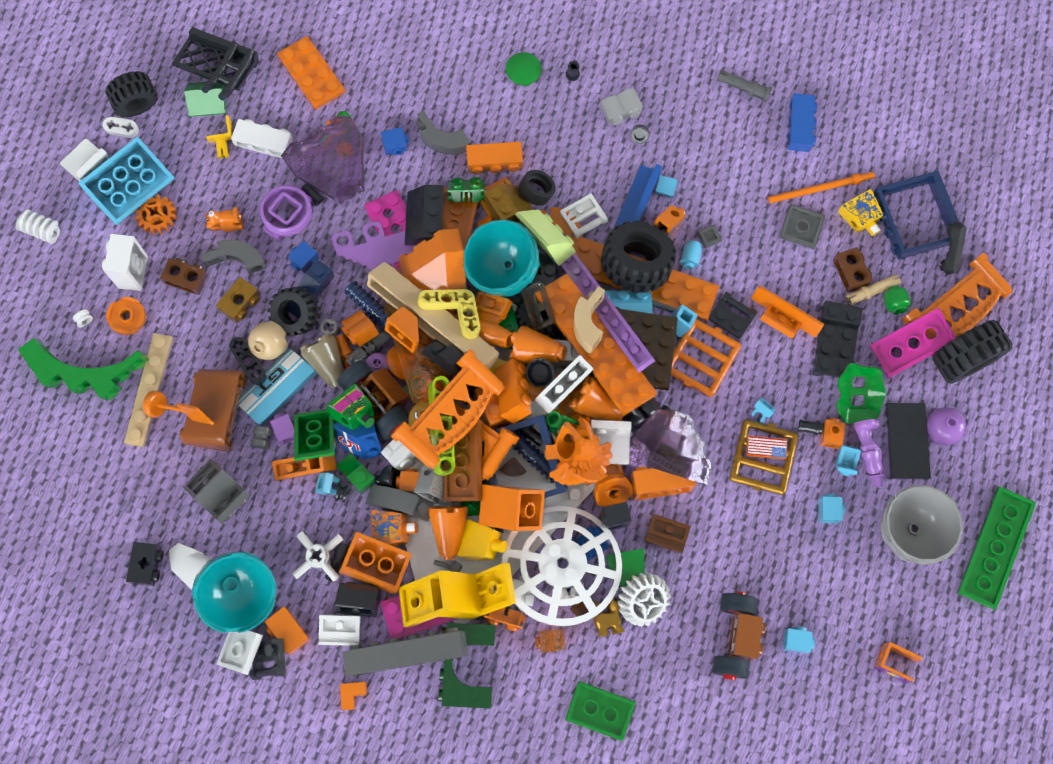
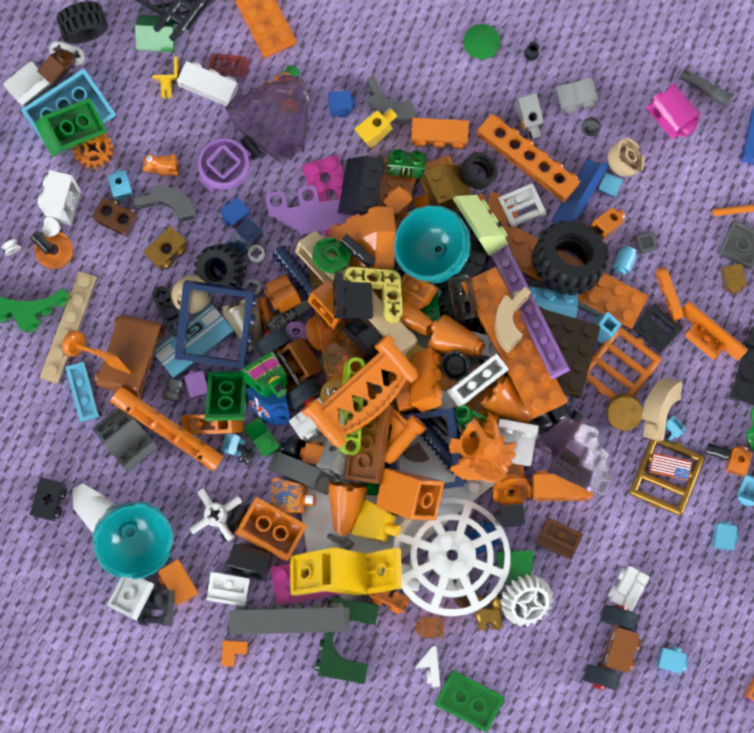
camera: 10 degrees right, 5 degrees up
none -> black pin [30,231,55,255]
none -> green slope [35,98,107,157]
none -> reddish brown brick [37,48,76,84]
none -> white piece [42,217,60,237]
none -> medium azure plate [66,362,100,423]
none -> medium azure brick [107,170,134,201]
none -> orange piece [109,385,224,471]
none -> dark blue window [174,280,257,369]
none -> clear red slope [208,53,250,78]
none -> white bush [248,245,265,263]
none -> green tile [312,238,351,273]
none -> black bracket [332,272,373,319]
none -> black pin [340,234,377,268]
none -> yellow torso [354,108,397,149]
none -> orange brick [383,186,412,219]
none -> white slope [414,646,440,687]
none -> orange brick [477,113,580,204]
none -> light grey torso [514,93,544,140]
none -> pearl gold head [606,393,643,431]
none -> tan cylinder [607,138,645,177]
none -> white brick [608,566,650,612]
none -> tan arch [641,378,683,441]
none -> dark pink cylinder [646,83,701,139]
none -> orange beam [655,267,683,321]
none -> pearl gold brick [720,264,747,294]

